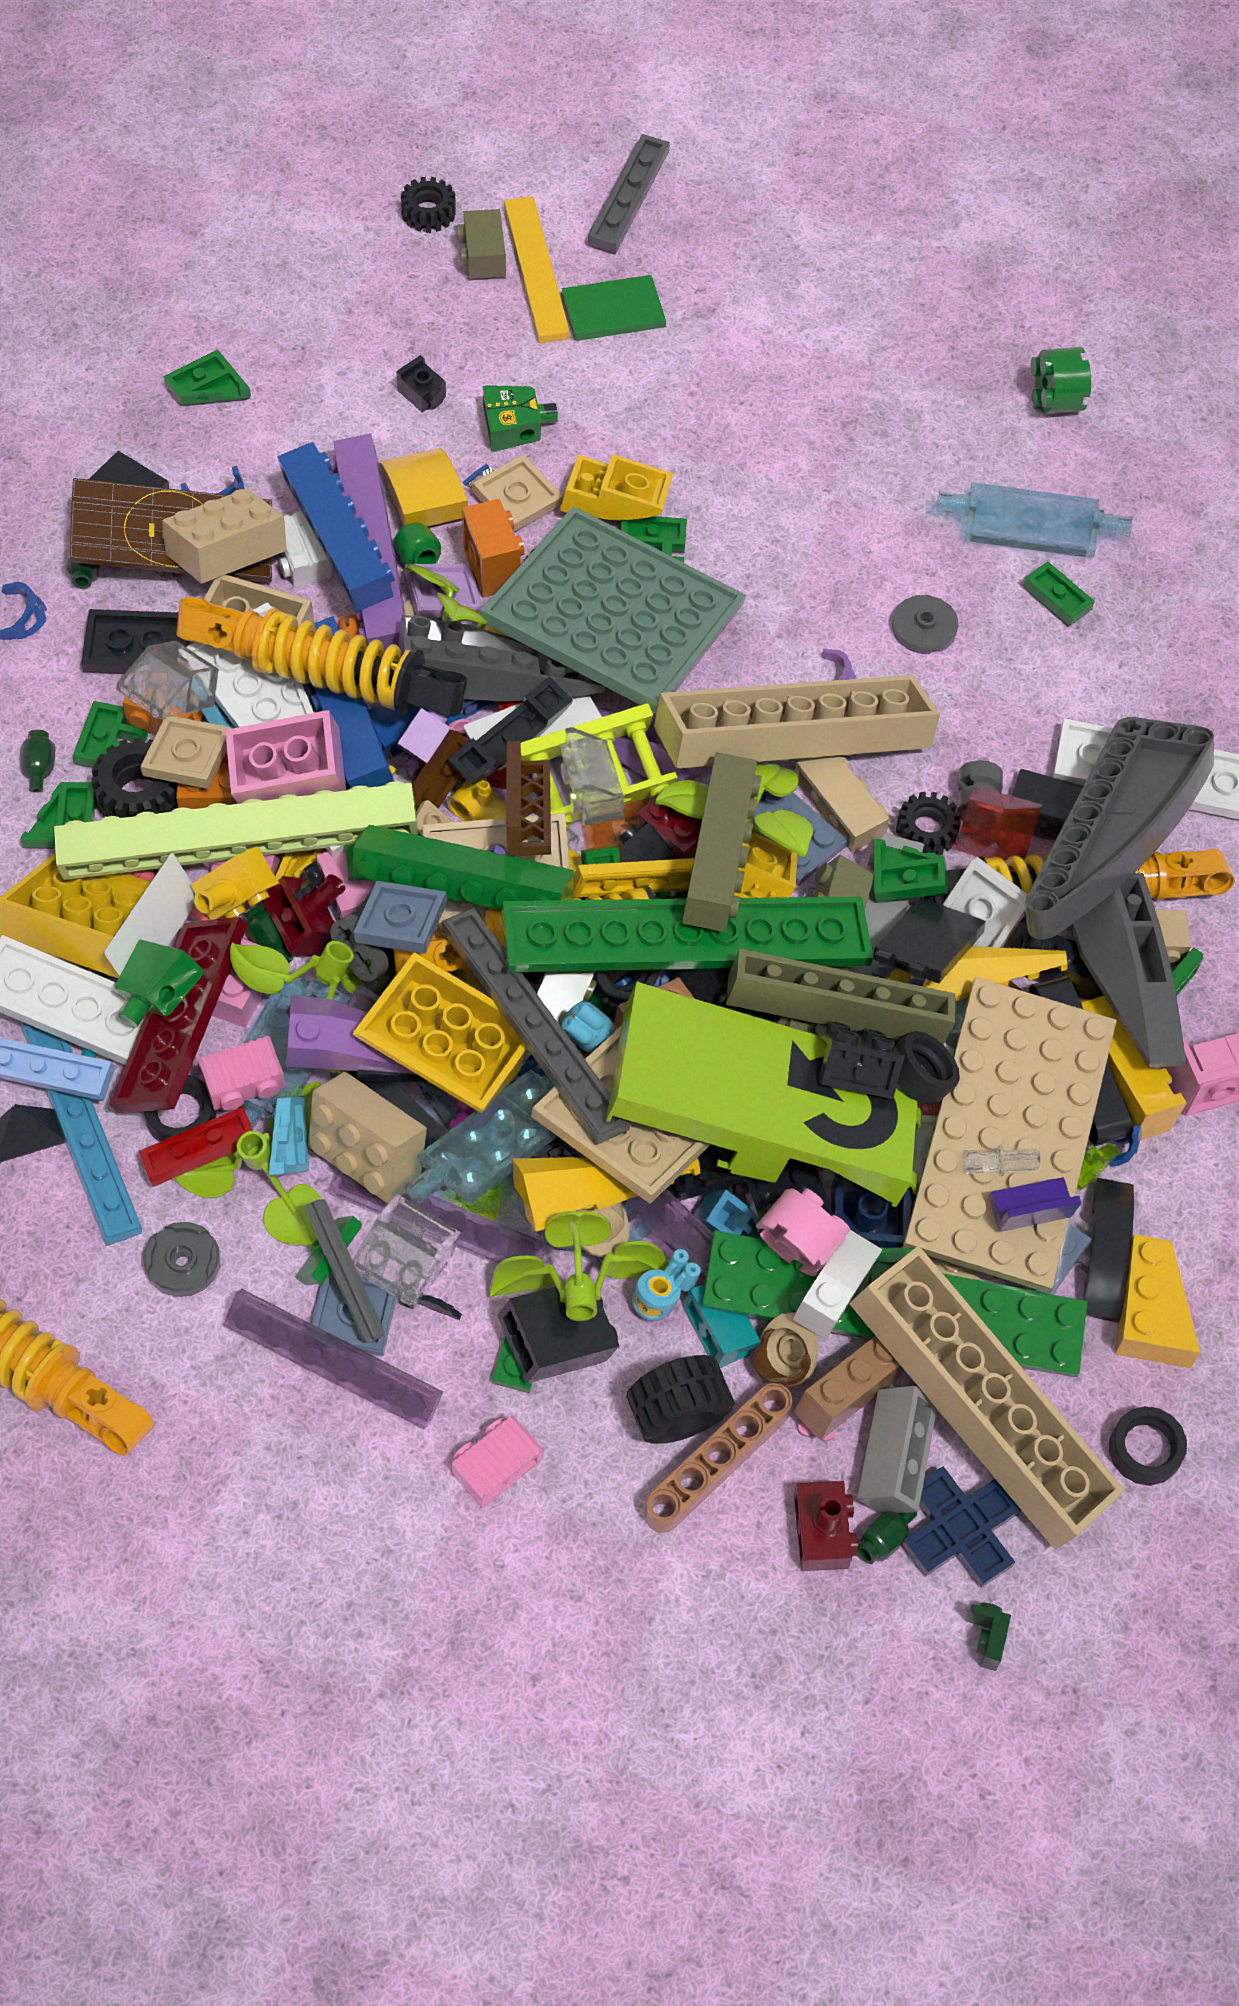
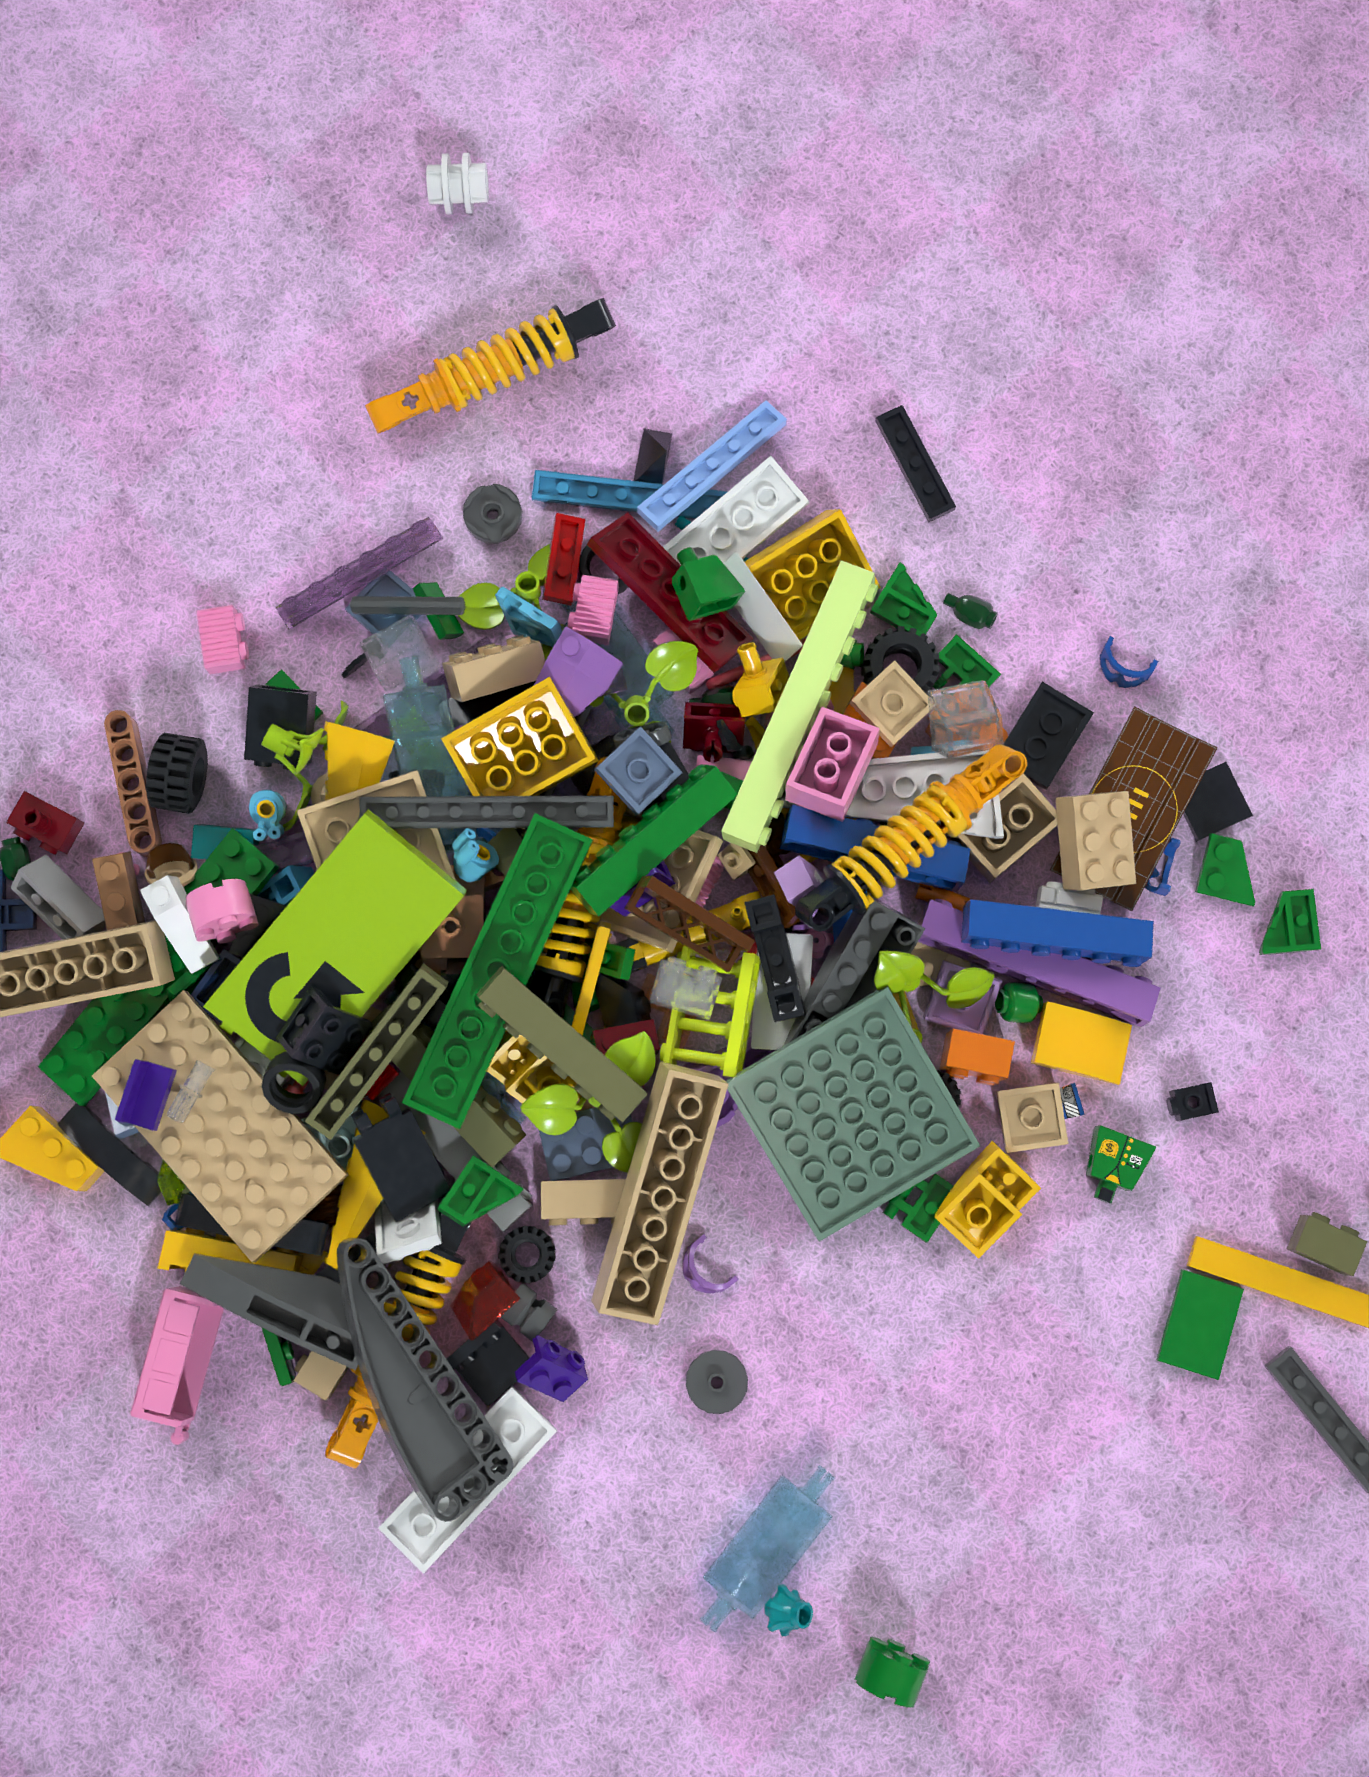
camera: 125 degrees right, 20 degrees up
green plate [1023,561,1095,626] -> none
none -> dark purple bracket [515,1335,588,1402]
none -> teal rock [764,1584,813,1637]
none -> green wing [1195,833,1255,907]

